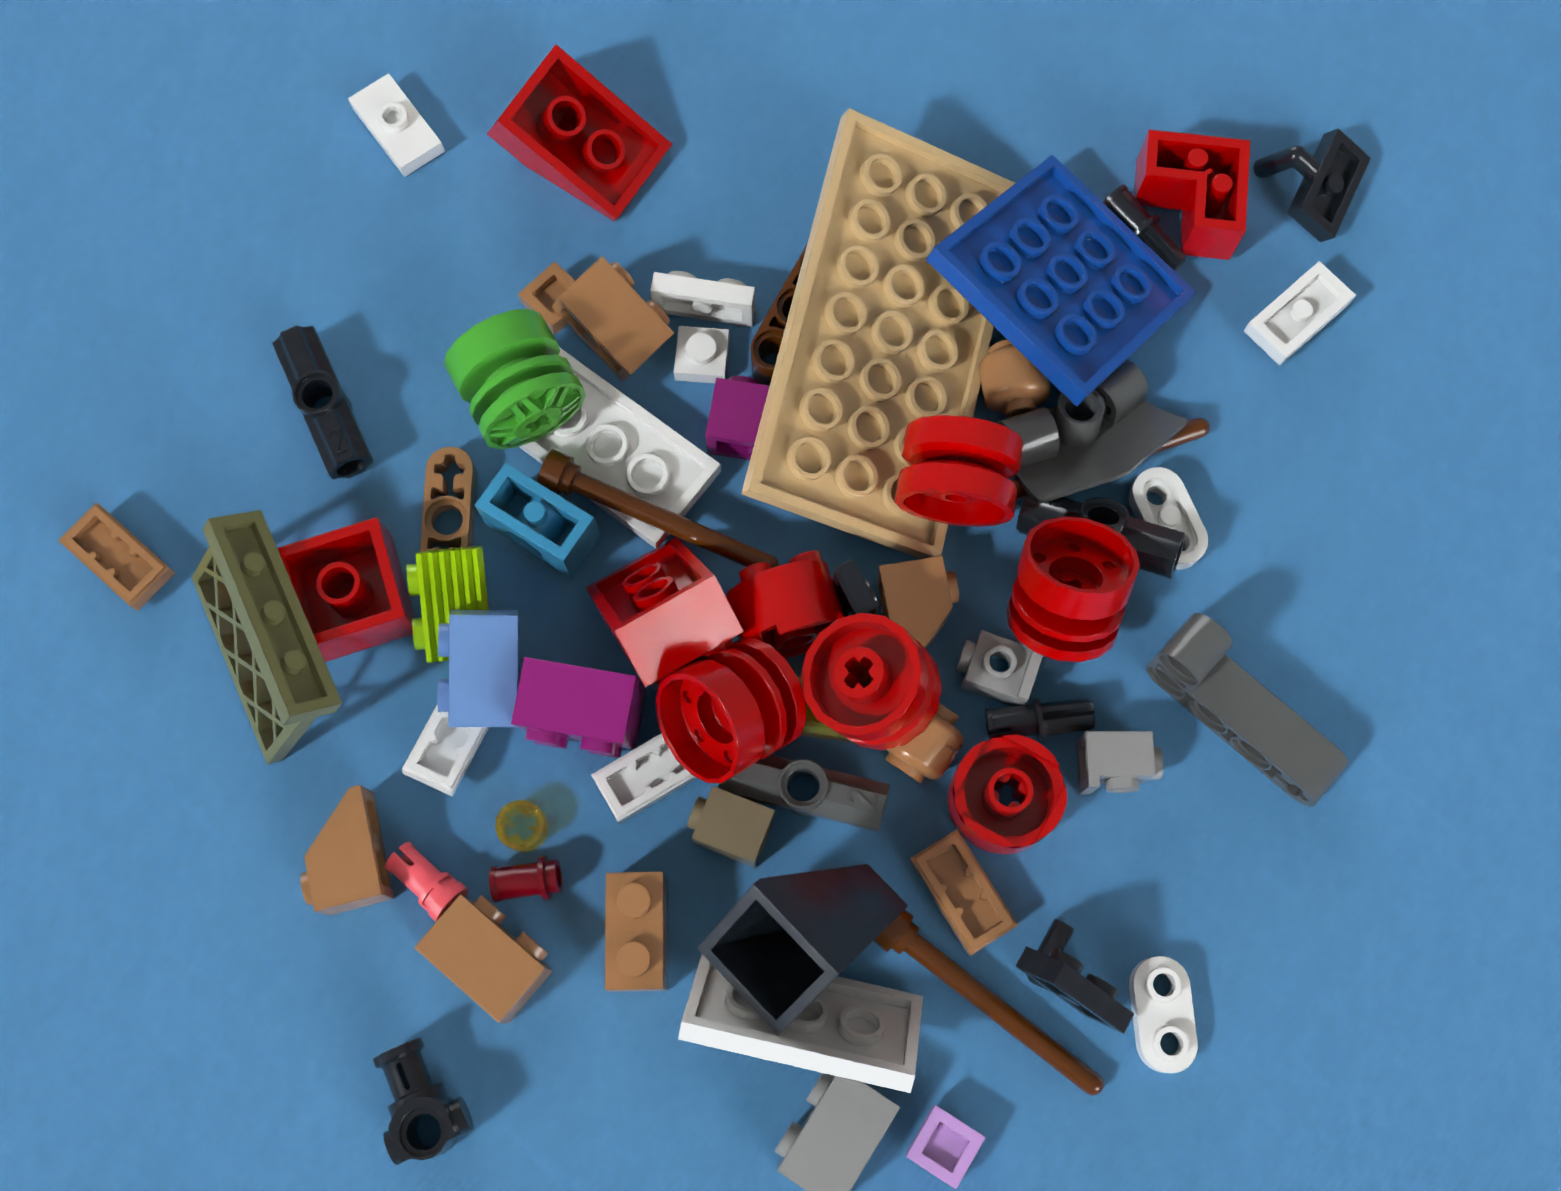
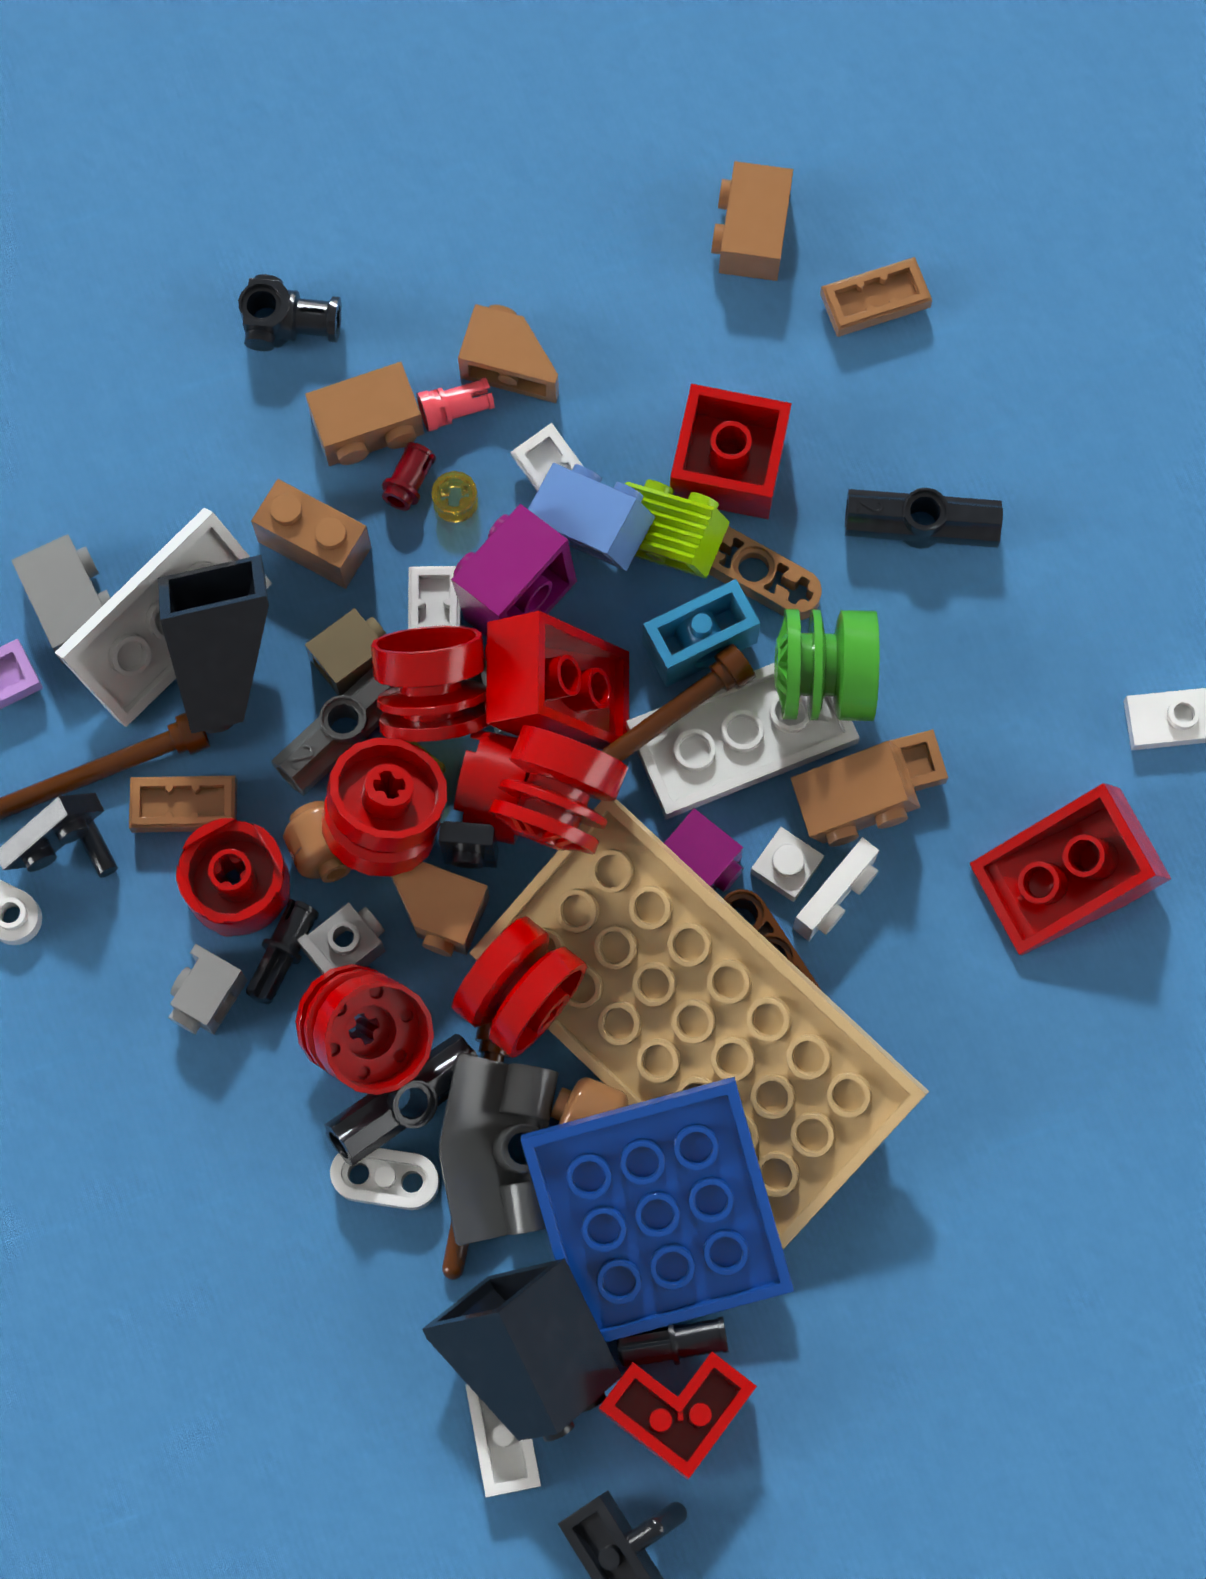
camera: 120 degrees right, 0 degrees up
olive fence [191,510,342,765] -> none
dark grey beam [1146,613,1349,807] -> none
none -> black slope [422,1258,622,1442]
none -> red wheel [488,725,629,855]
none -> medium nougat brick [711,161,794,281]

